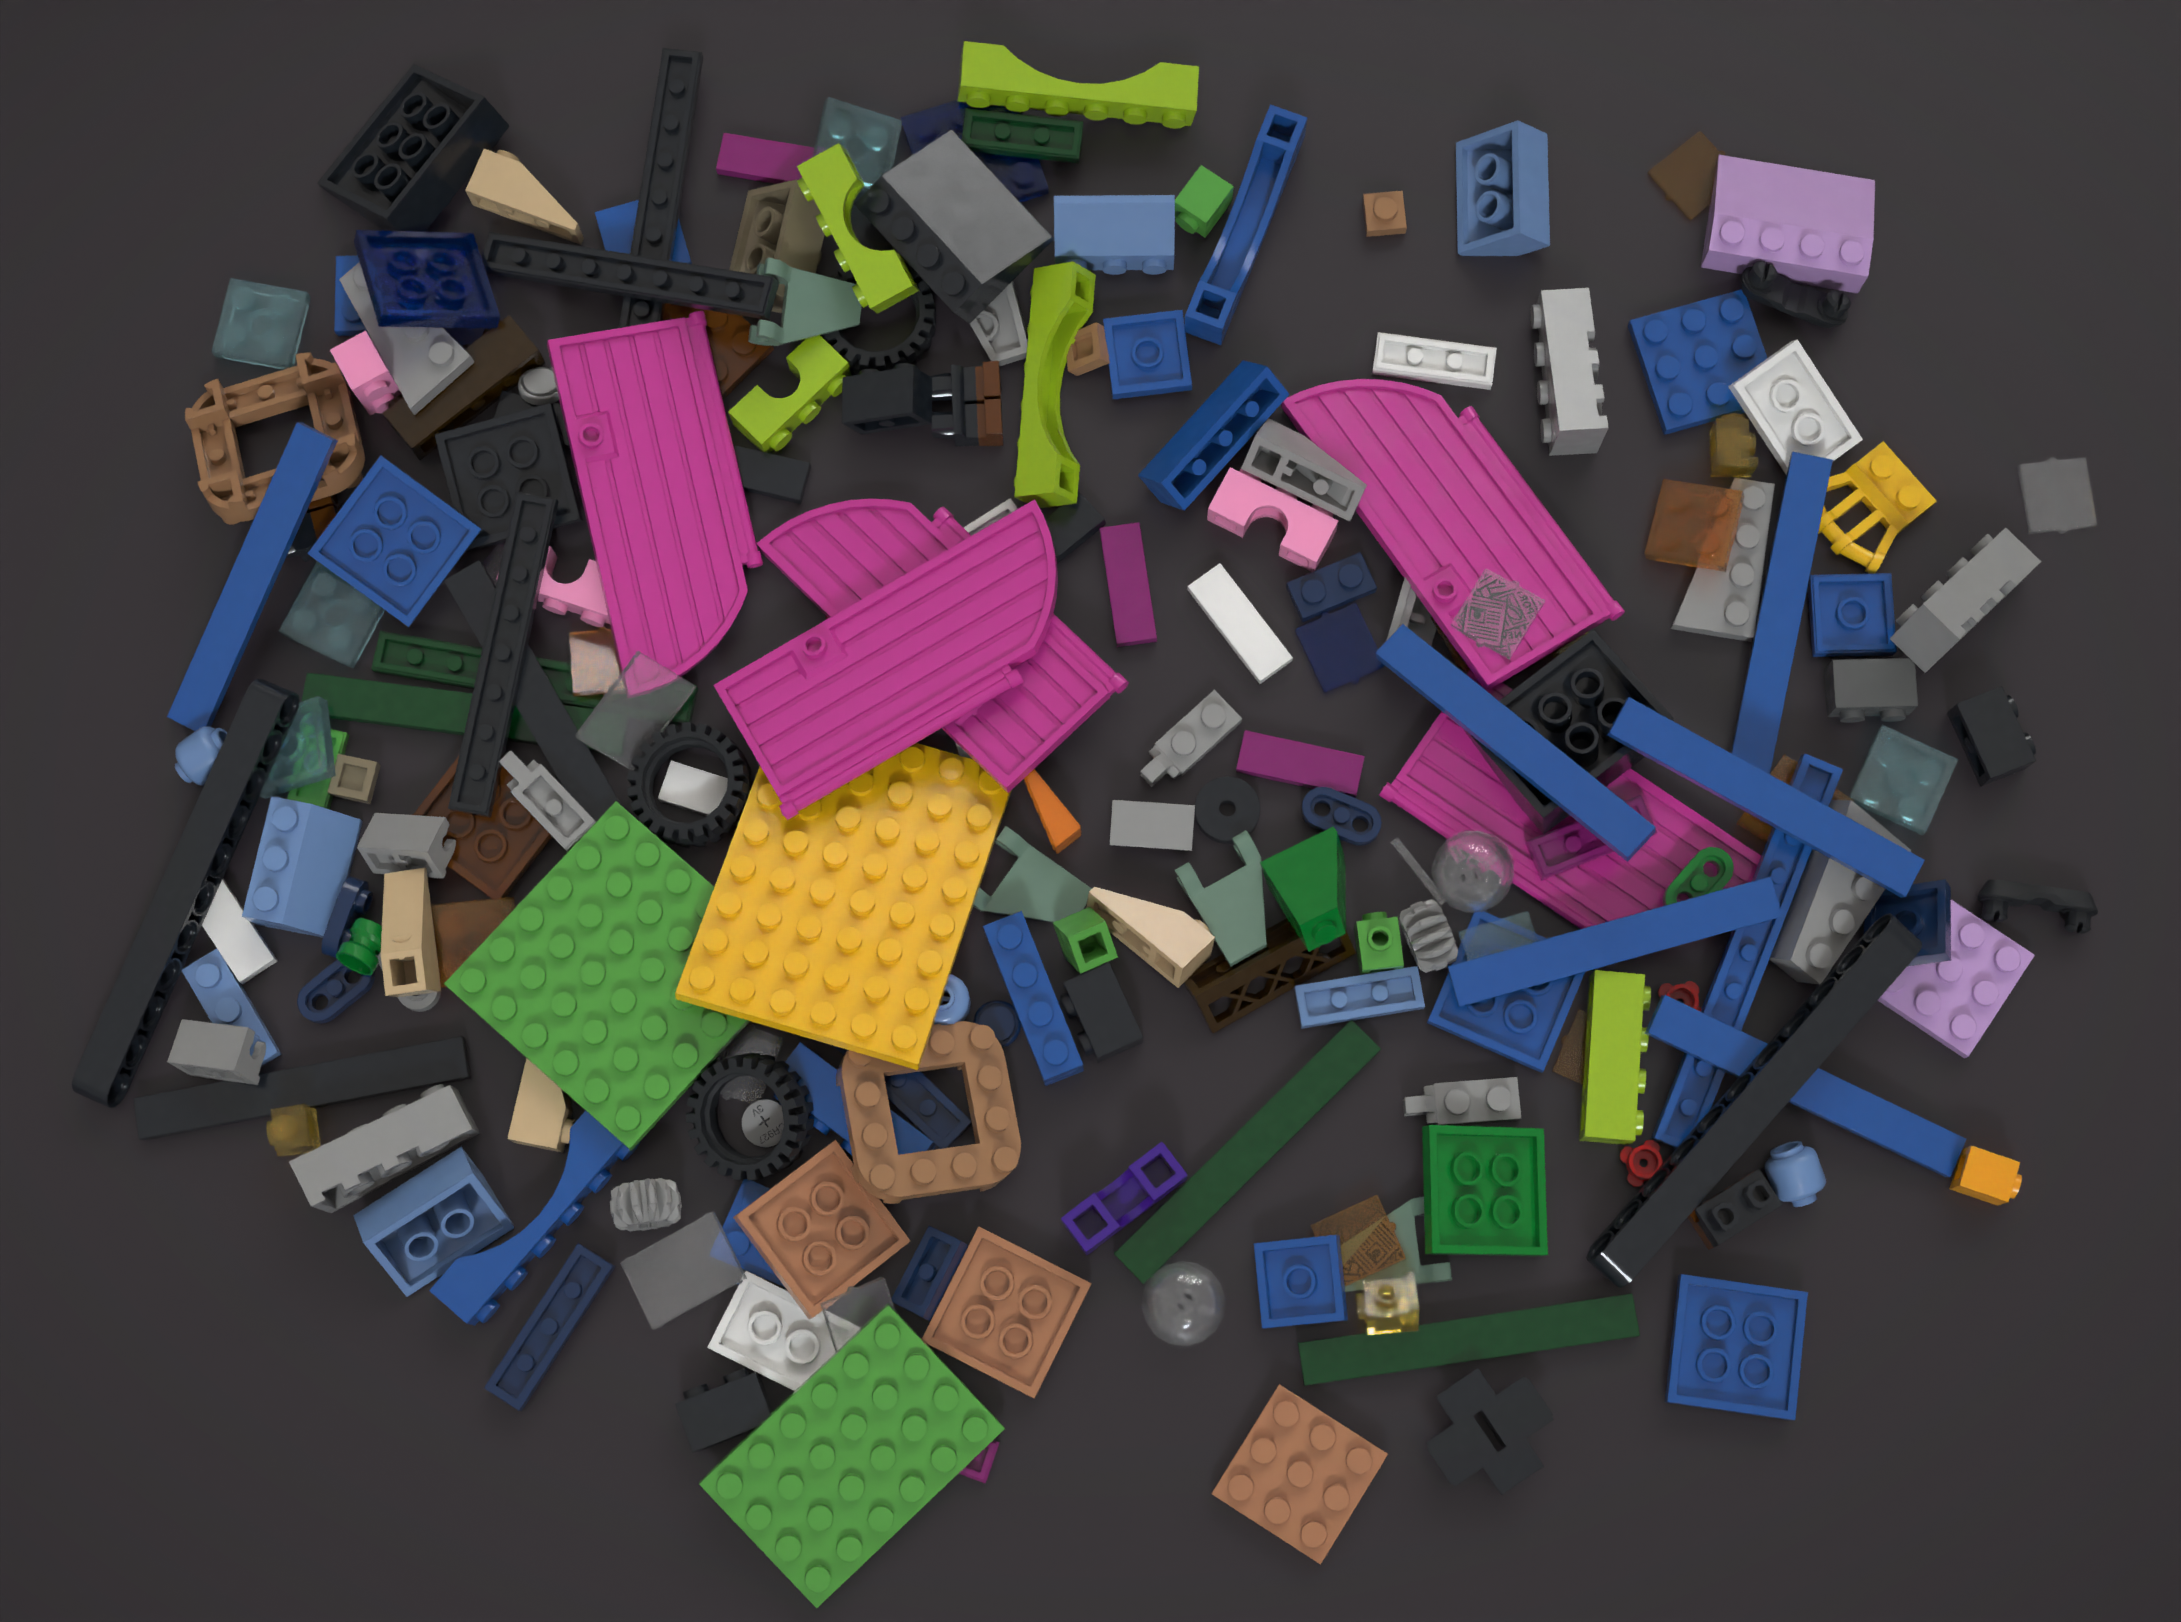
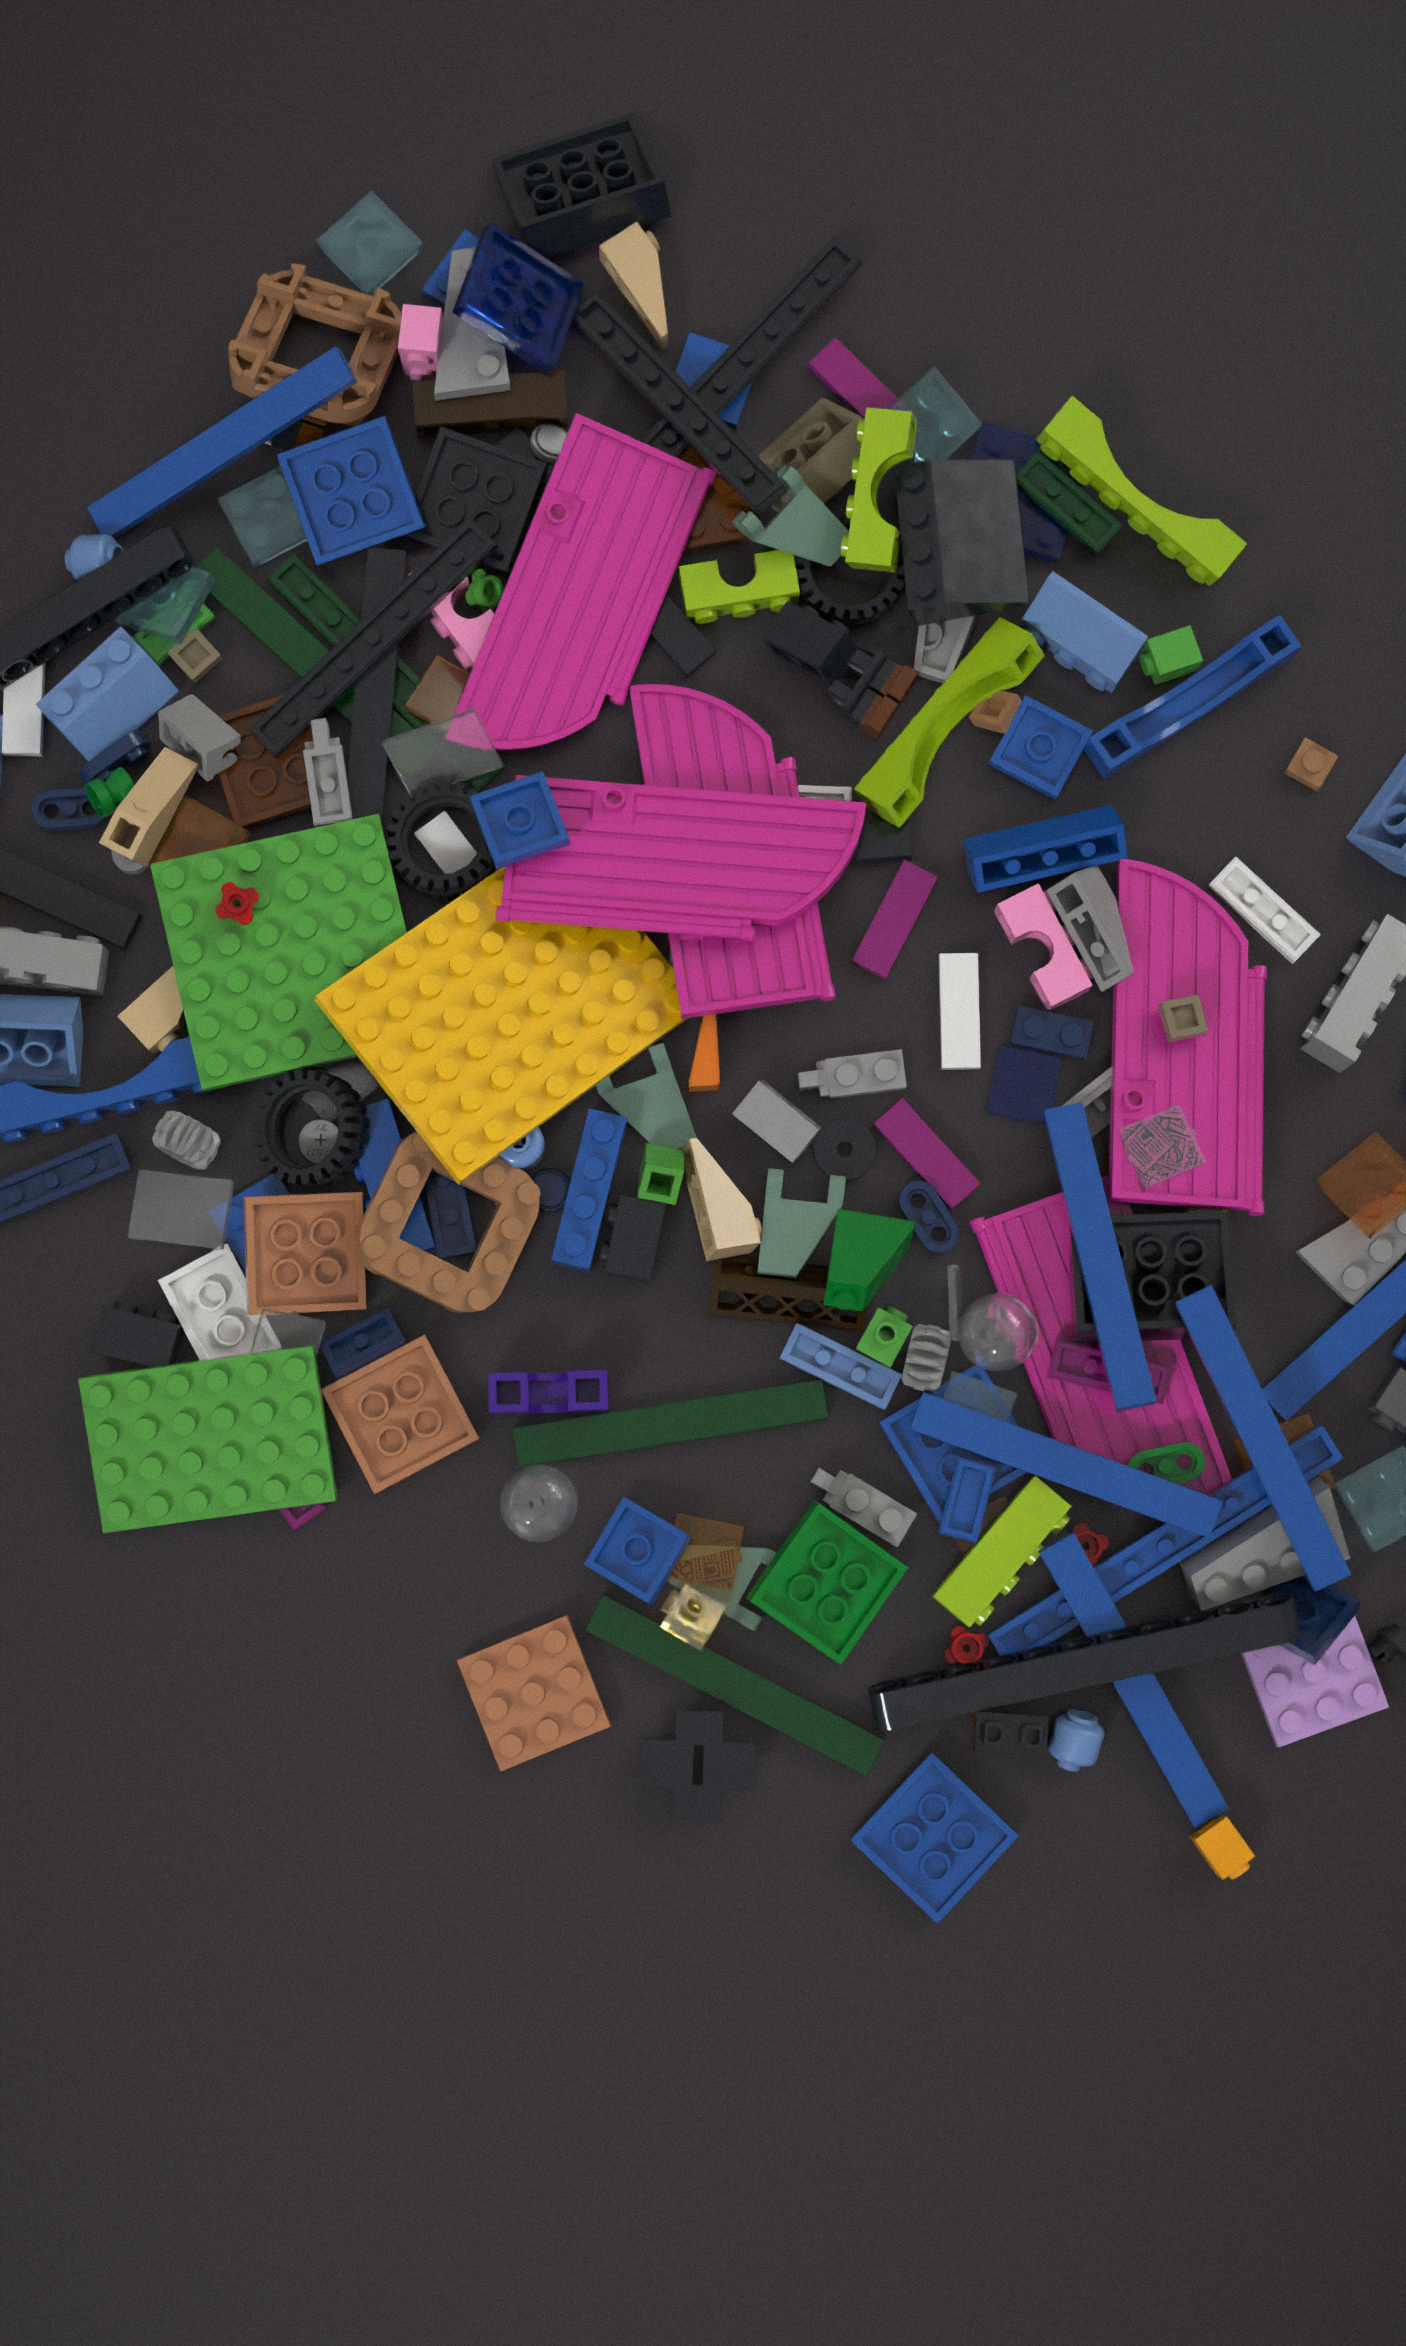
camera: 30 degrees right, 5 degrees up
none -> red plate [215,882,259,925]
none -> bright green plate [466,569,503,613]
none -> blue plate [469,771,570,870]
none -> blue tile [938,1456,996,1543]
none -> dark tan plate [1158,995,1208,1043]

